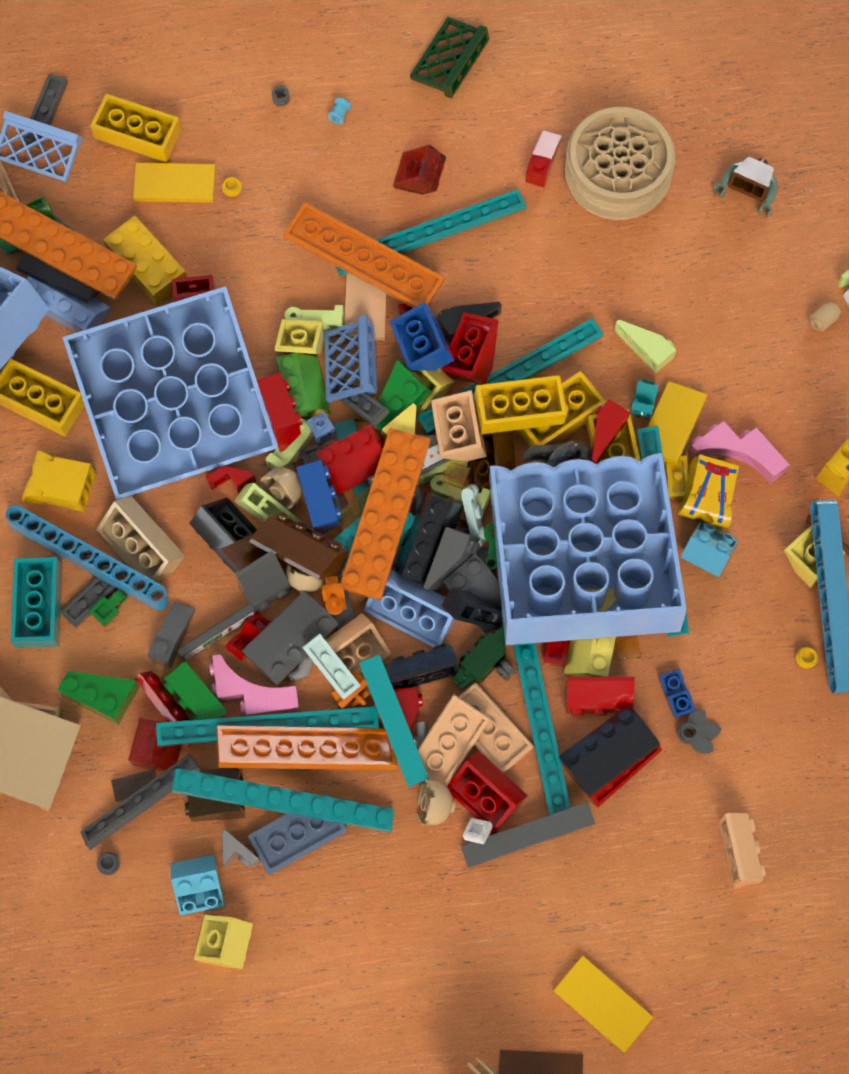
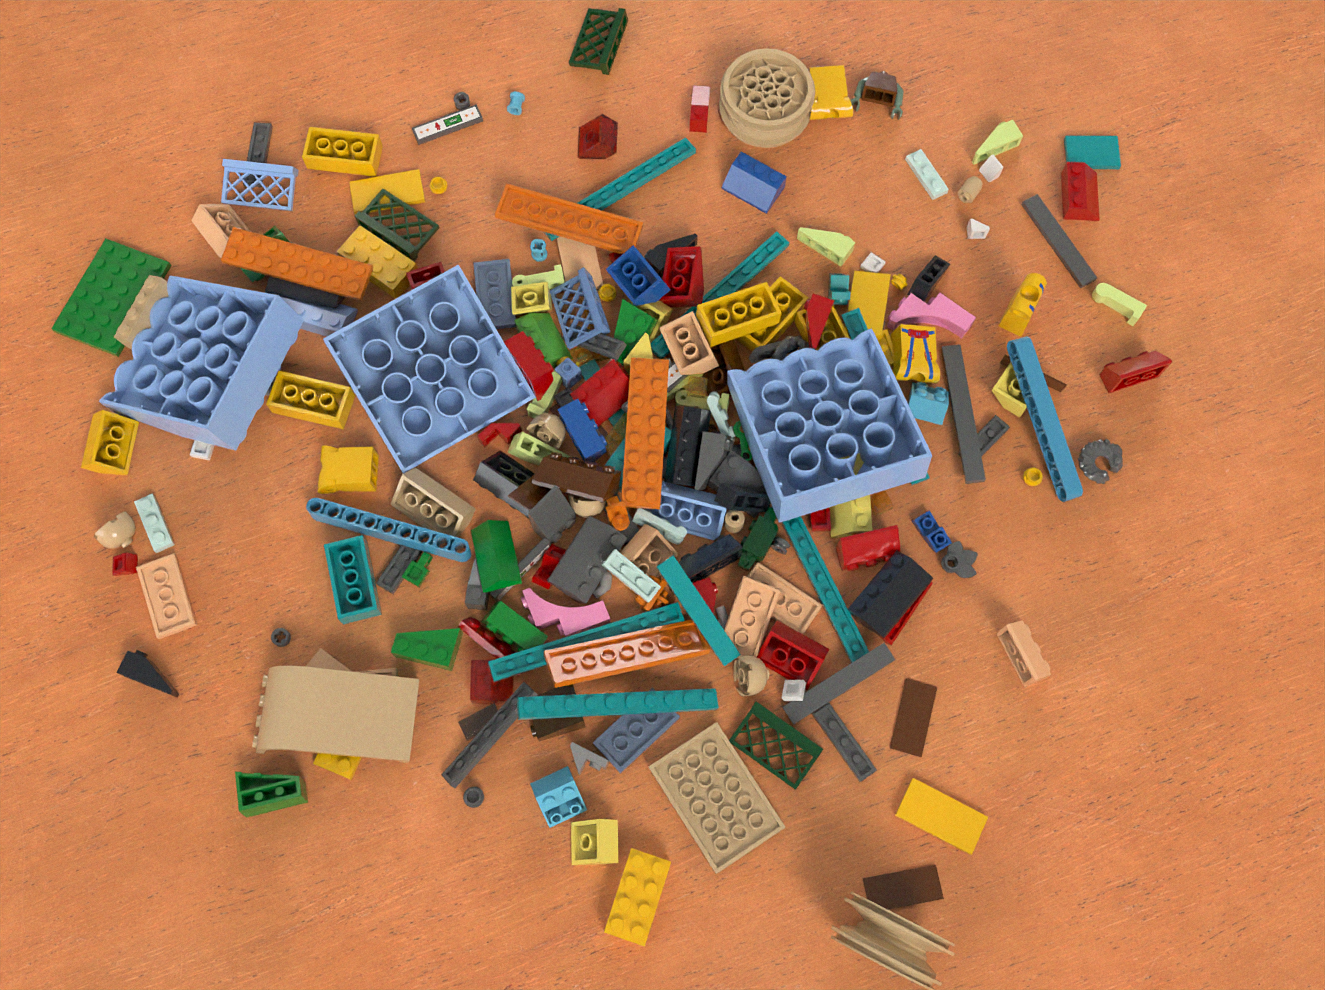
camera: 15 degrees left, 0 degrees up
none -> dark green fence [355,189,440,261]
none -> tile [412,104,483,145]
none -> green slope [471,520,522,593]
none -> sand blue plate [473,259,516,329]
none -> medium azure bush [530,239,547,262]
none -> clear yellow plate [569,346,594,367]
none -> yellow plate [598,284,616,302]
none -> yellow brick [604,848,671,947]
none -> light aqua plate [632,508,687,545]
none -> tan plate [648,722,785,874]
none -> slope [722,152,787,214]
none -> tan brick [724,510,745,533]
none -> dark green fence [729,702,823,790]
none -> yellow piece [809,65,853,120]
none -> dark grey tile [812,703,877,782]
none -> white tile [860,252,886,273]
none -> yellow plate [890,274,908,290]
none -> reddish brown piece [890,679,937,757]
none -> light aqua plate [905,149,949,200]
none -> black slope [907,255,950,302]
none -> dark grey tile [941,345,986,484]
none -> dark grey tile [958,415,1010,457]
none -> white slope [967,219,990,239]

